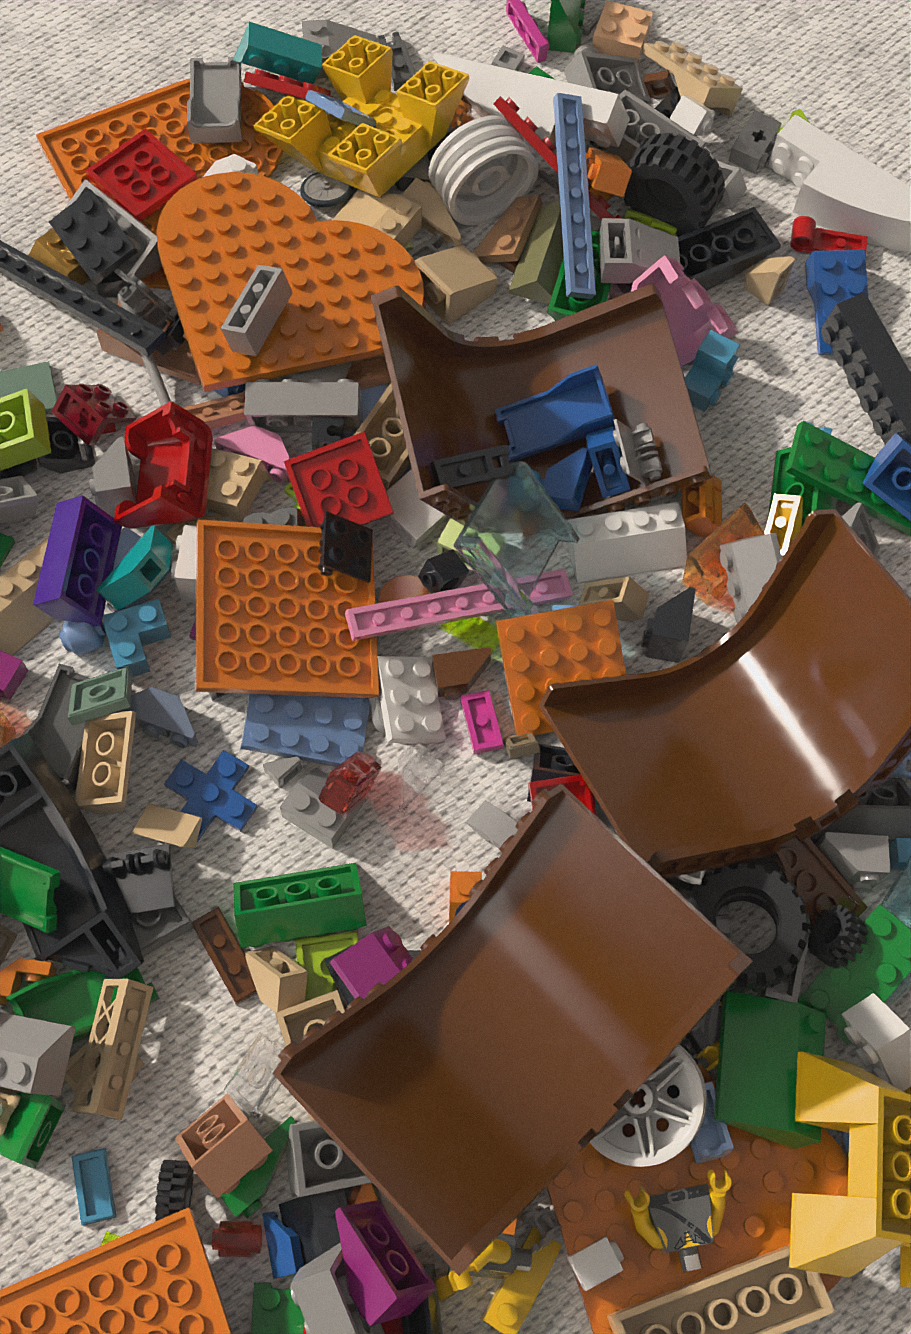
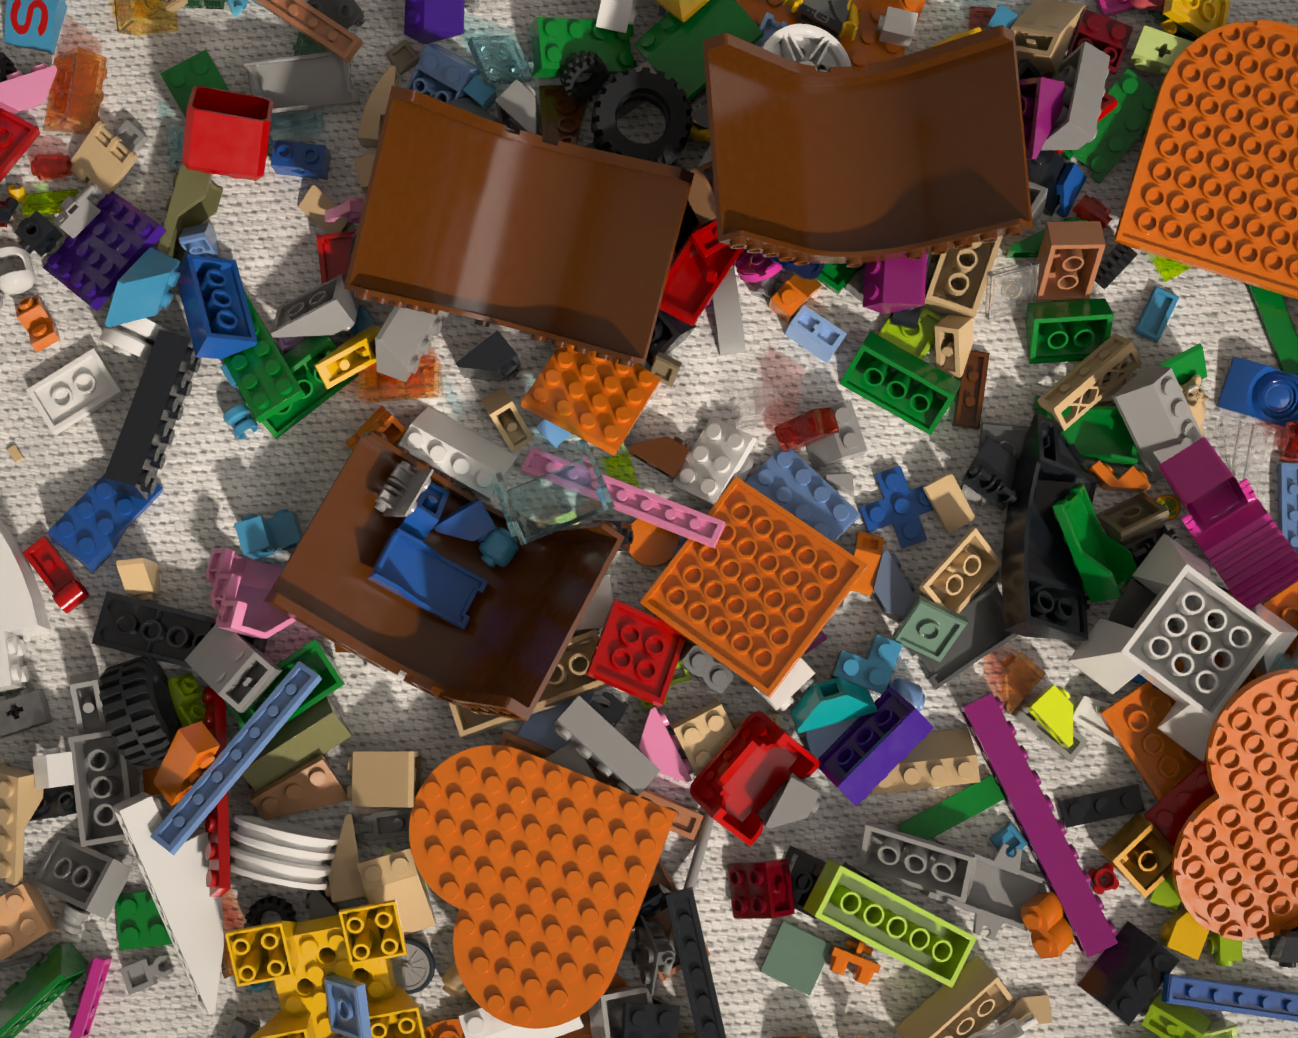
camera: 135 degrees left, 15 degrees up
light grey brick [221,265,293,356] -> none
black hinge [318,511,373,583] -> none
black plate [430,445,516,489] -> none
dark pink plate [460,690,503,754] -> none
reddish brown plate [644,70,676,99] -> none
none -> light blue hinge [784,305,847,364]
none -> orange slope [851,531,884,596]
none -> green slope [1025,298,1113,364]

